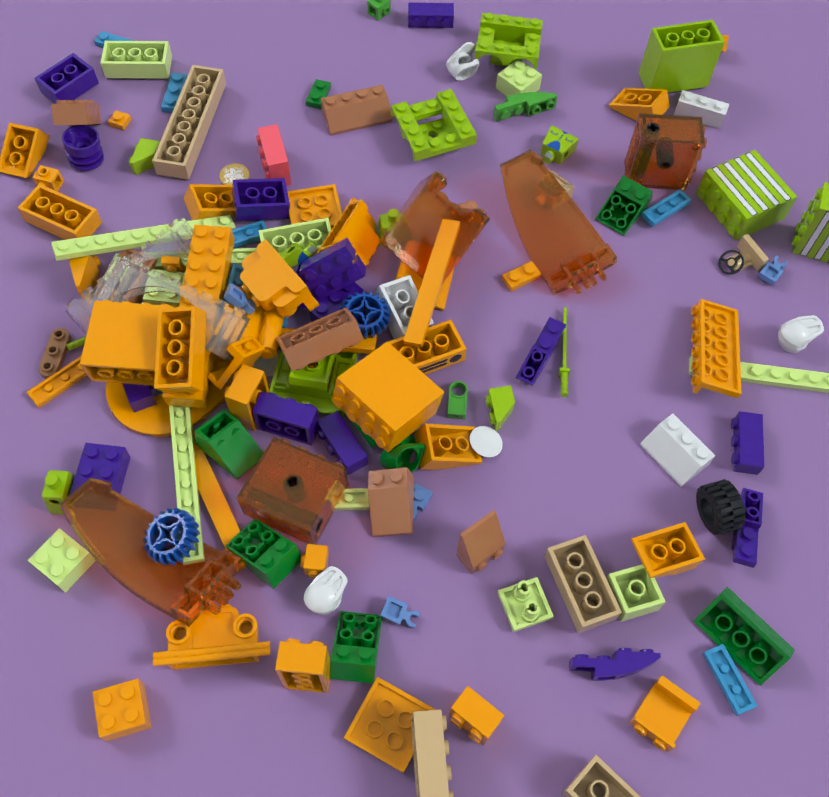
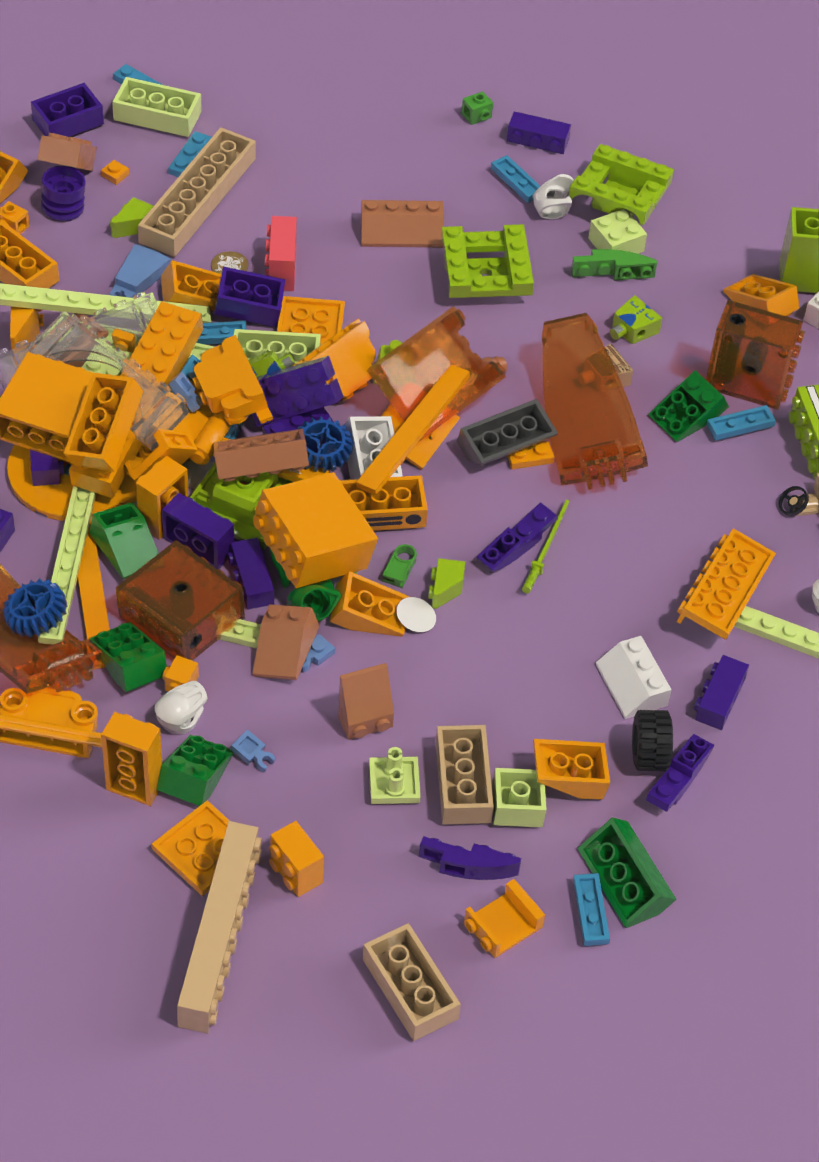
camera: 15 degrees right, 10 degrees down
green plate [306,79,331,109] -> none
none -> medium blue piece [110,244,171,298]
none -> dark grey slope [457,399,558,465]
none -> dark azure plate [491,155,540,203]

